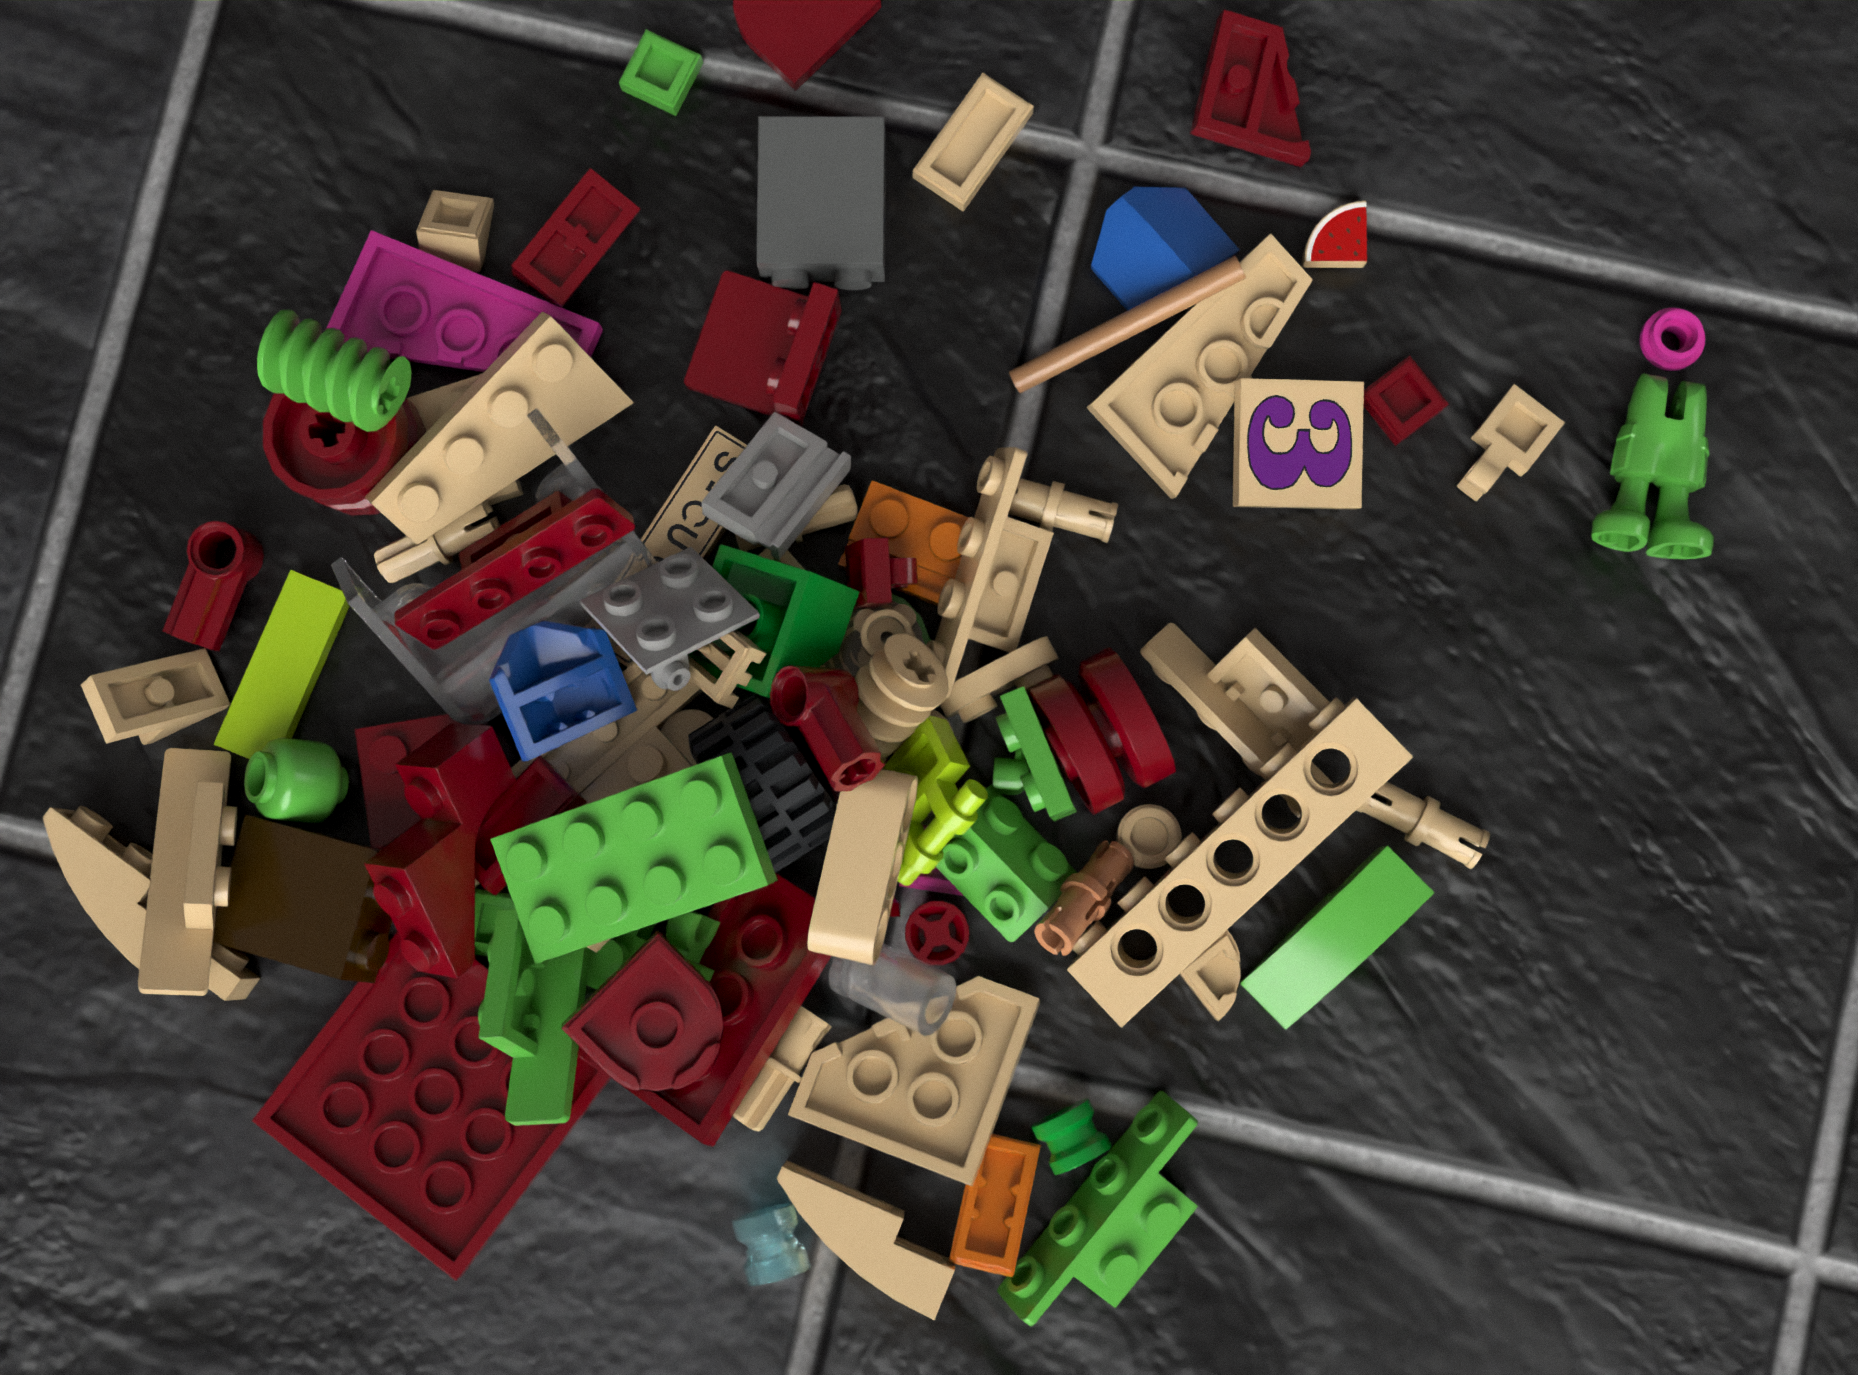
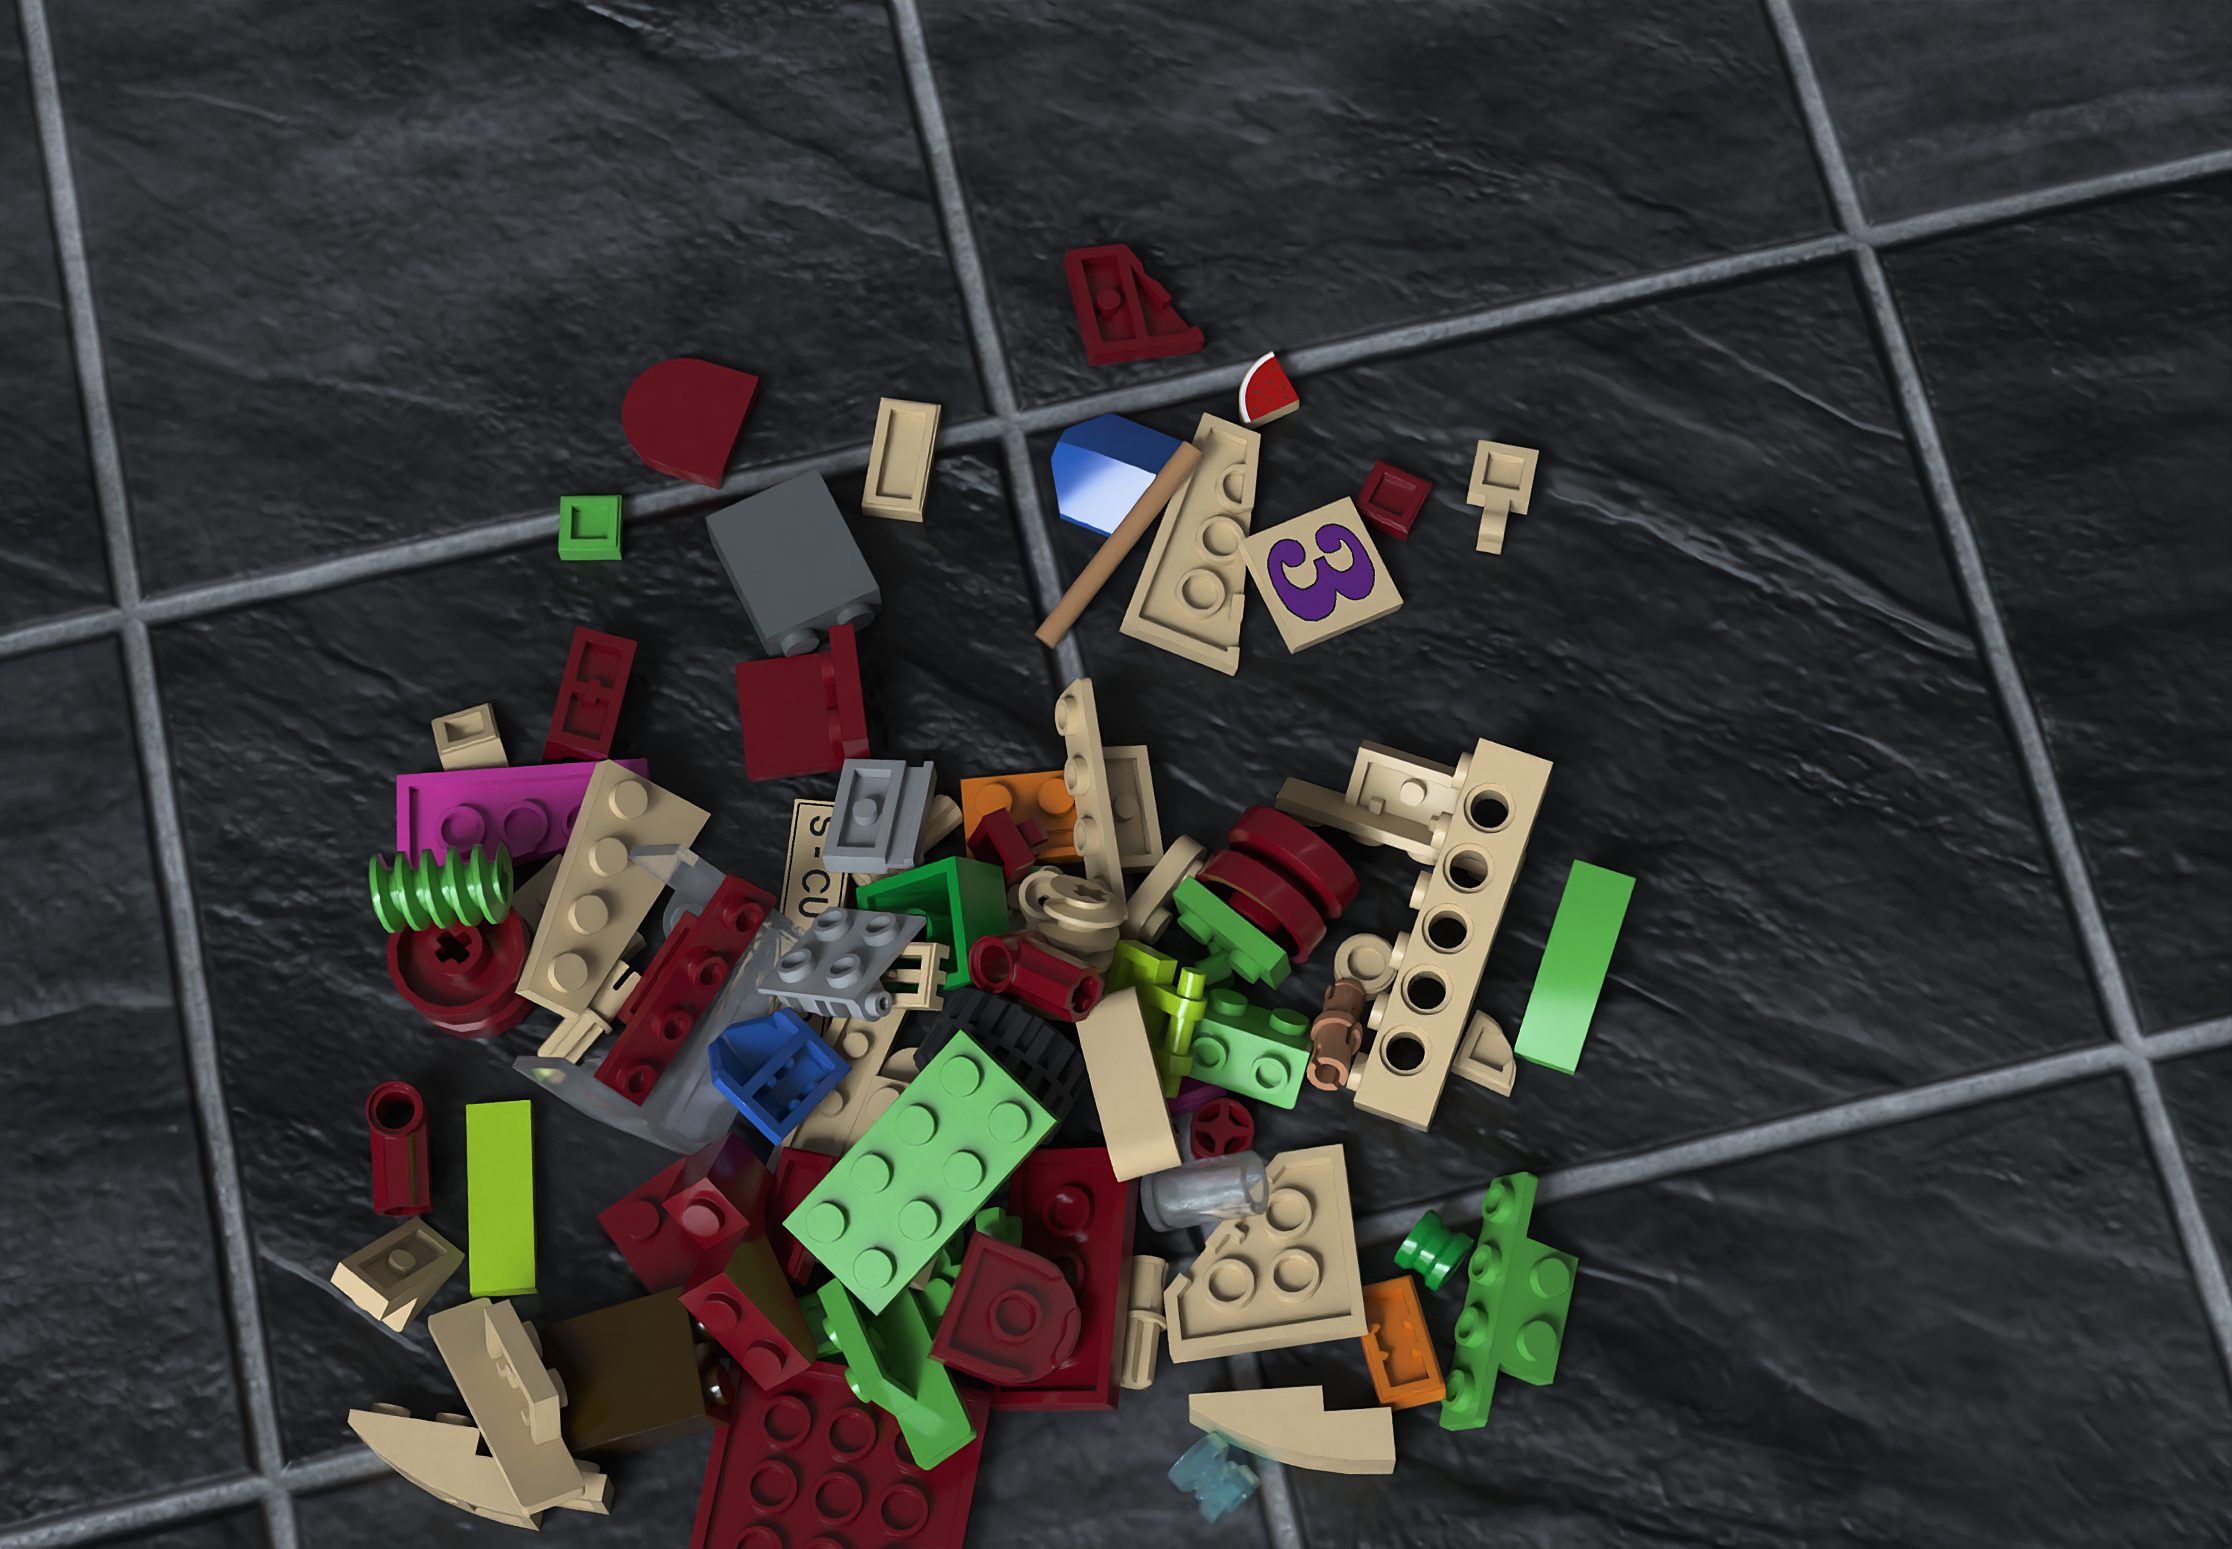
camera: 30 degrees left, 15 degrees down
bright green head [244,737,349,824] -> none
tan pin [1008,478,1118,543] -> none
tan pin [1356,782,1490,869] -> none
bright green piece [1591,373,1714,559] -> none
dark pink plate [1640,308,1705,371] -> none

